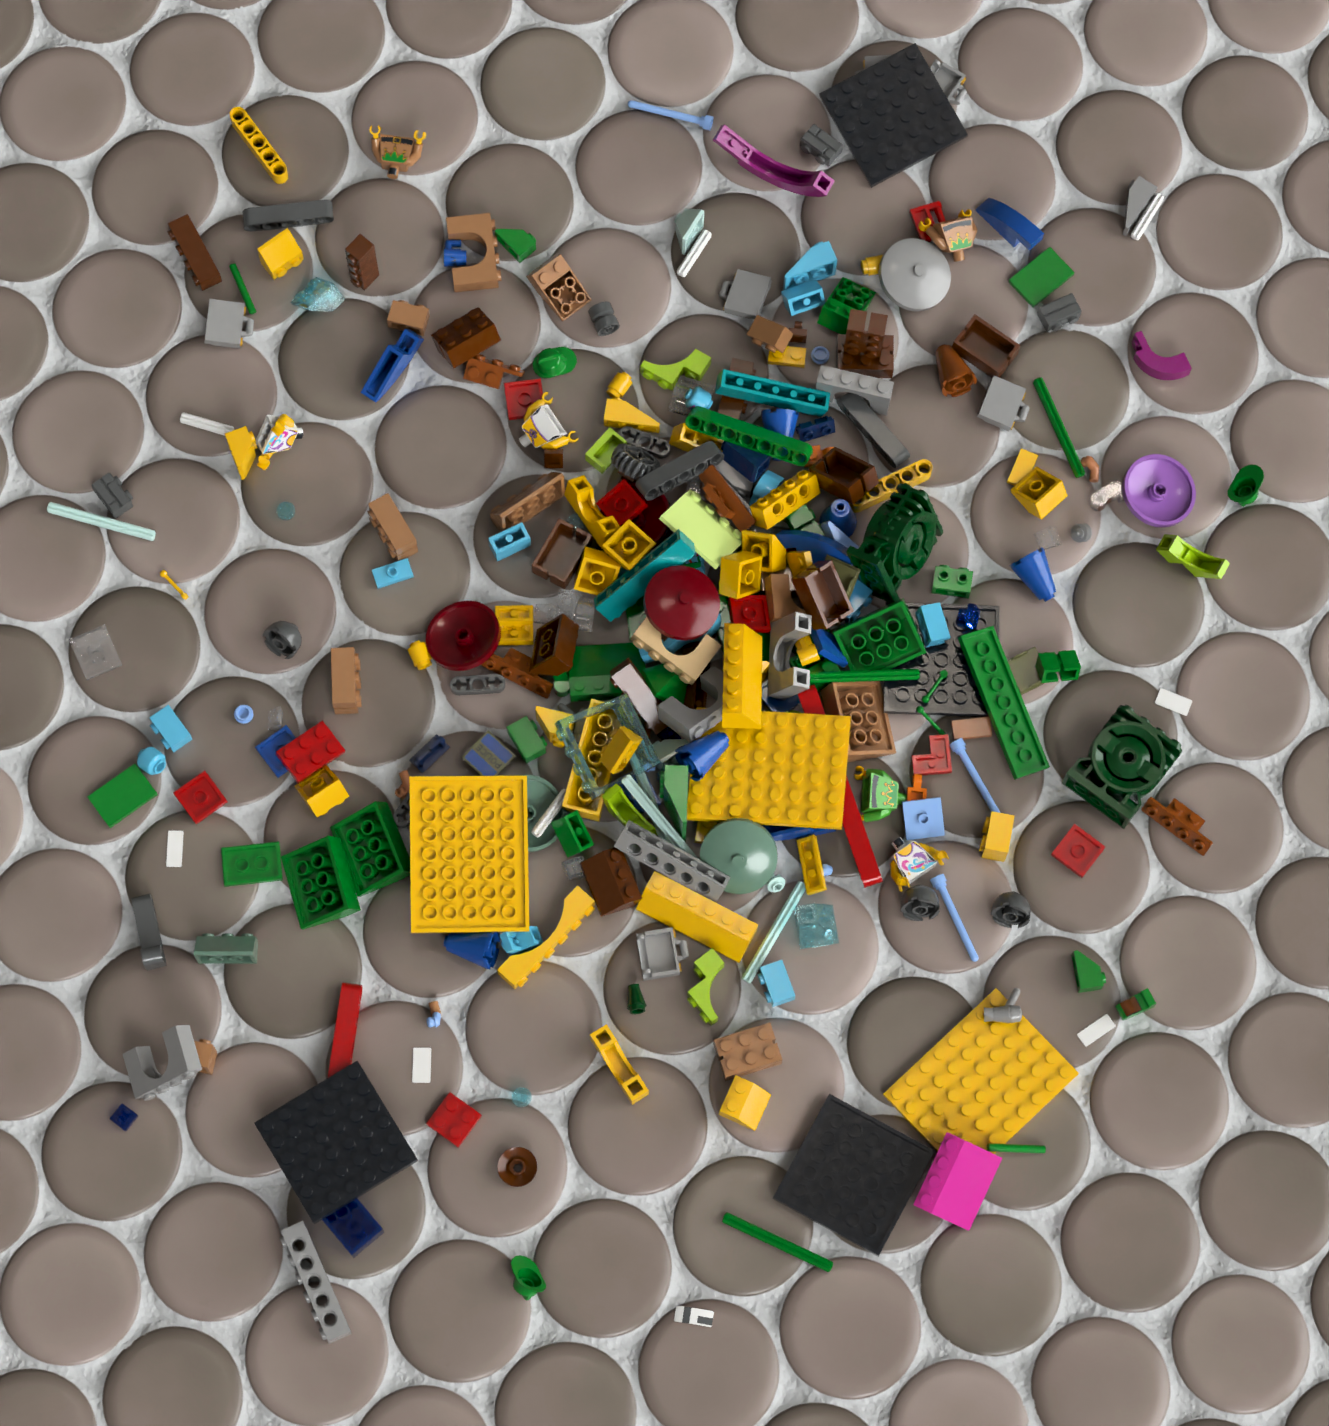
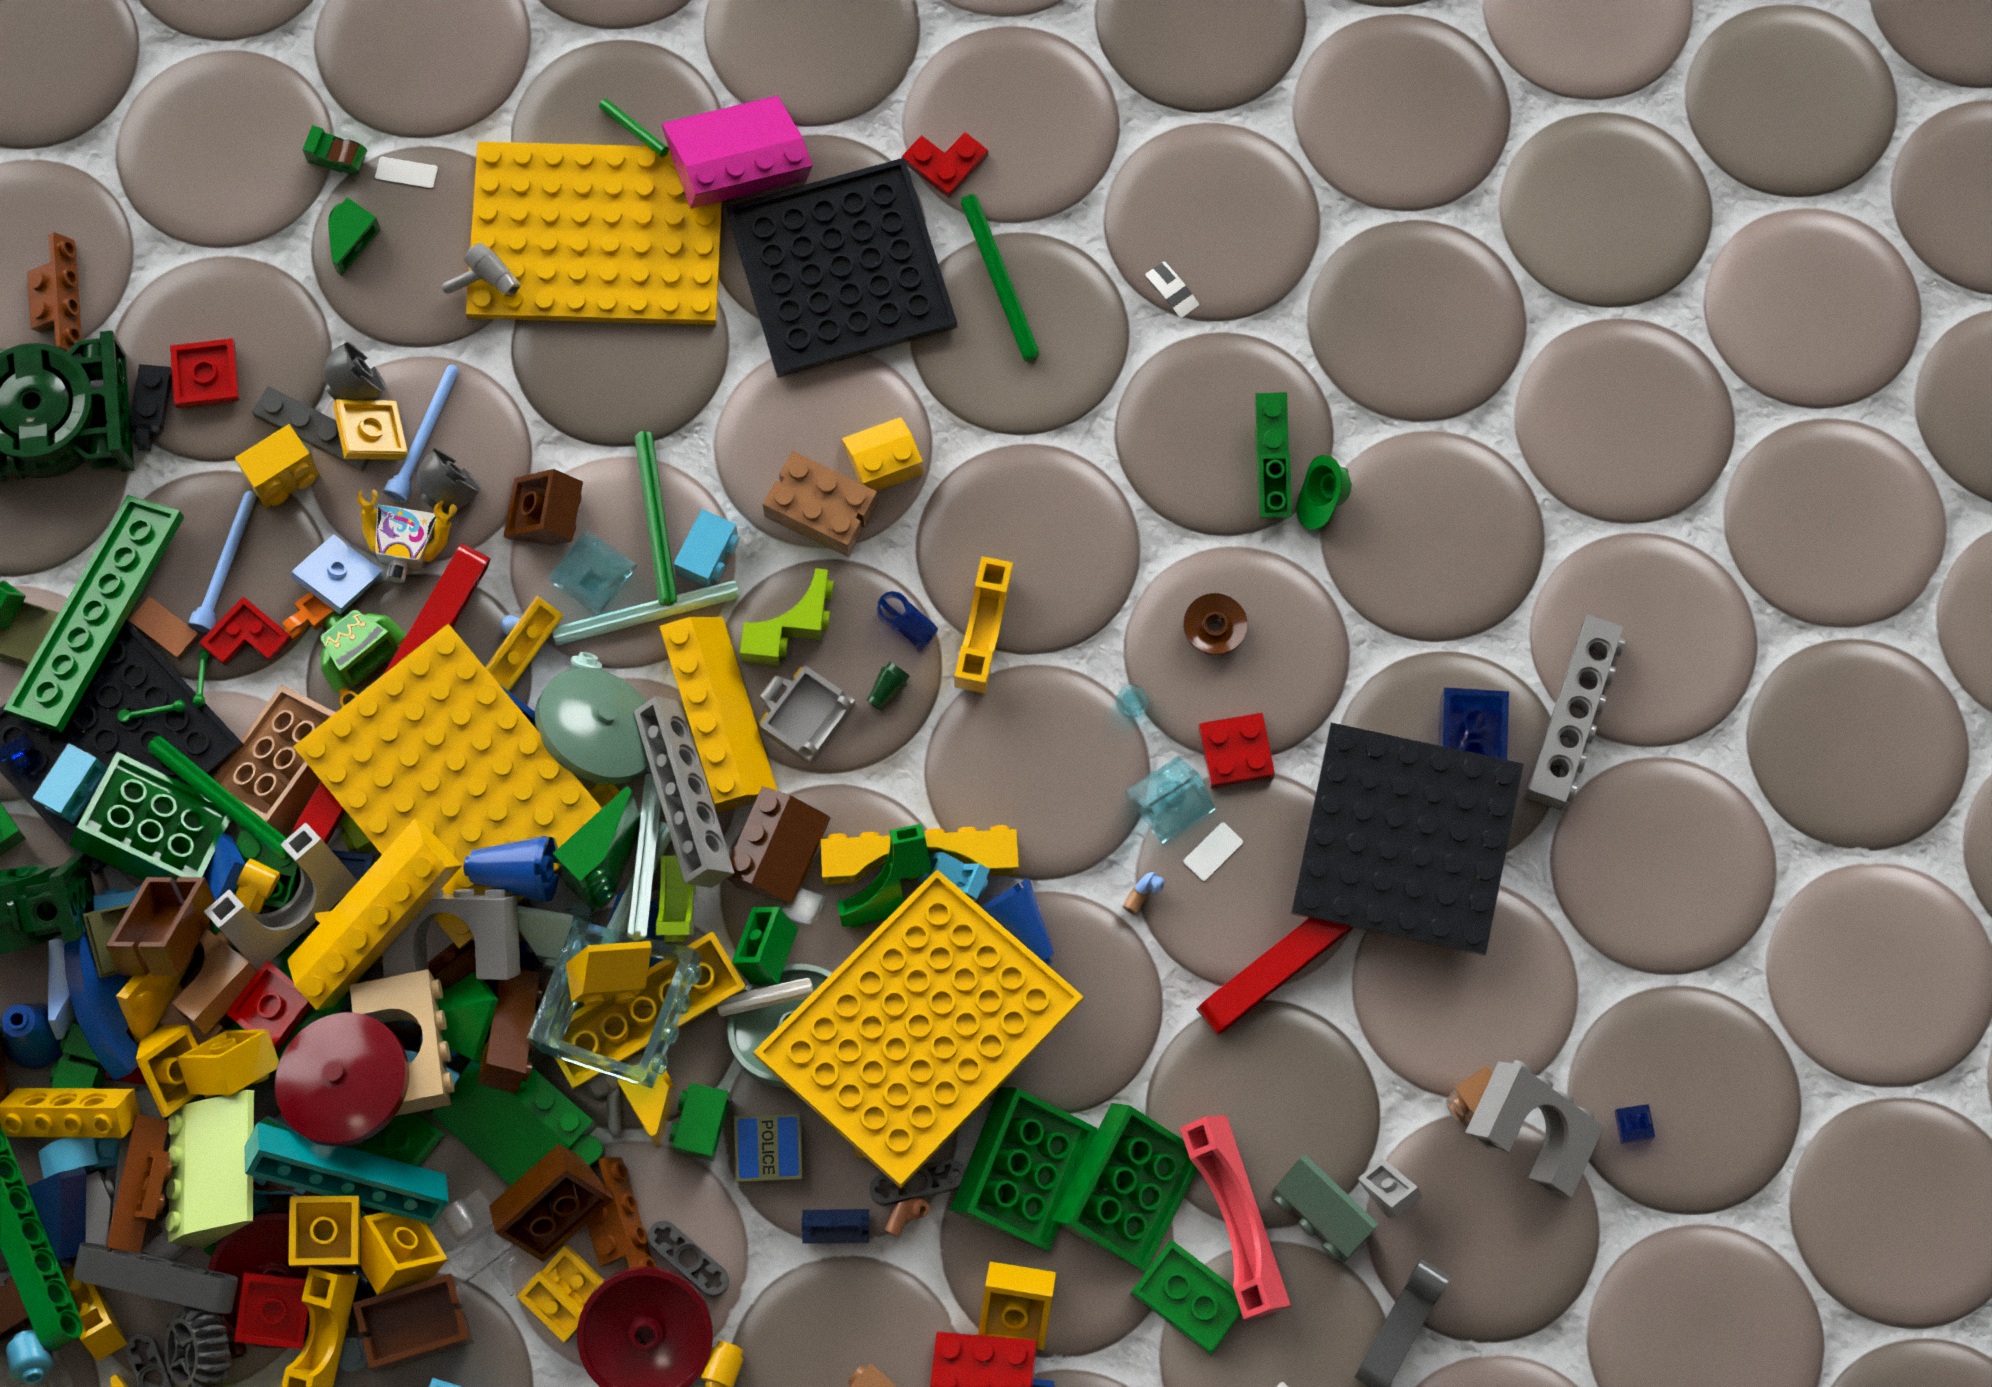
camera: 135 degrees left, 0 degrees up
none -> black hinge [130,364,172,451]
none -> dark grey plate [252,386,370,472]
none -> yellow plate [333,399,408,460]
none -> reddish brown slope [503,469,583,545]
none -> green axle [634,431,678,606]
none -> green arch [836,824,932,927]
none -> clear blue piece [876,591,938,651]
none -> red plate [901,132,988,198]
none -> clear light blue slope [1125,756,1215,844]
none -> coral arch [1180,1115,1291,1320]
none -> green slope [1255,392,1292,518]
none -> light grey slope [1357,1159,1423,1219]

